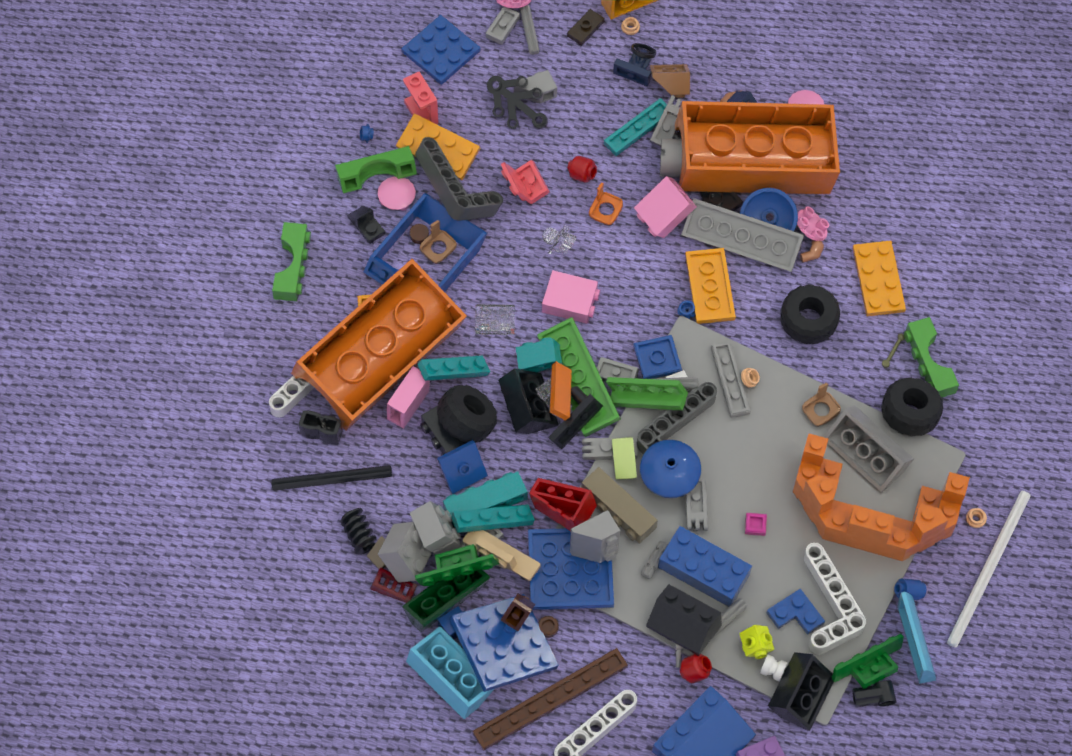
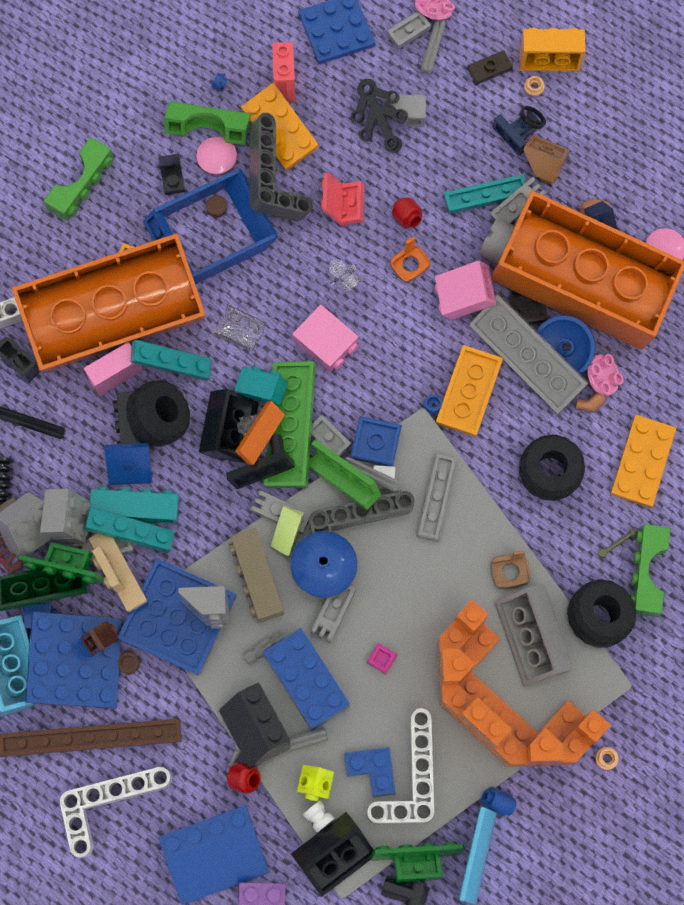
camera: 25 degrees right, 10 degrees up
medium nougat piece [419,220,457,264] -> none
red wedge [529,478,597,531] -> none
light nougat plate [741,368,760,388] -> none
white axle [947,491,1030,648] -> none

